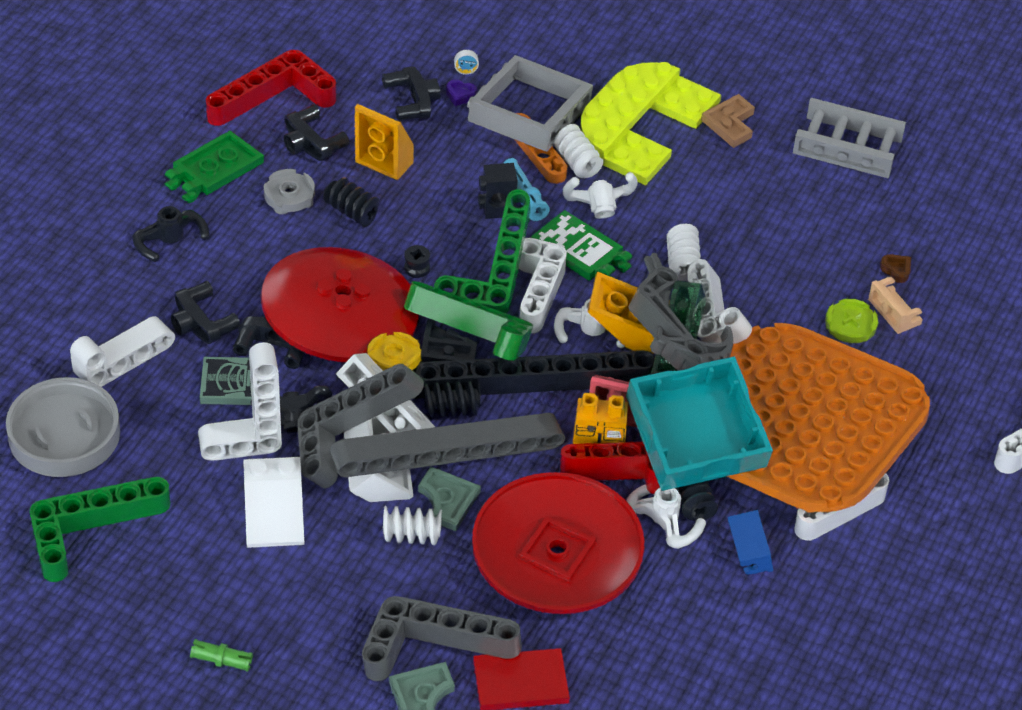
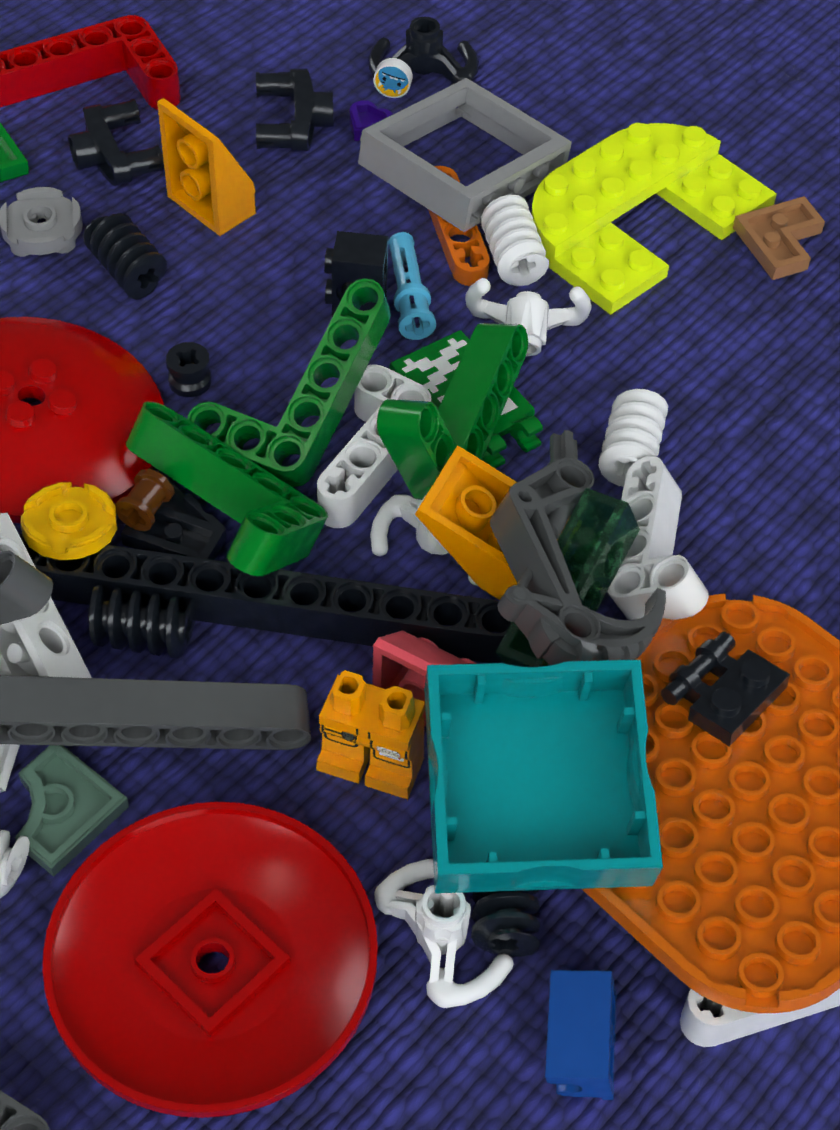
camera: 15 degrees right, 5 degrees up
red beam [560,442,660,494] -> none
none -> reddish brown bush [115,469,174,531]
none -> black piece [368,17,479,84]
none -> green beam [377,323,528,500]
none -> black plate [661,632,790,747]

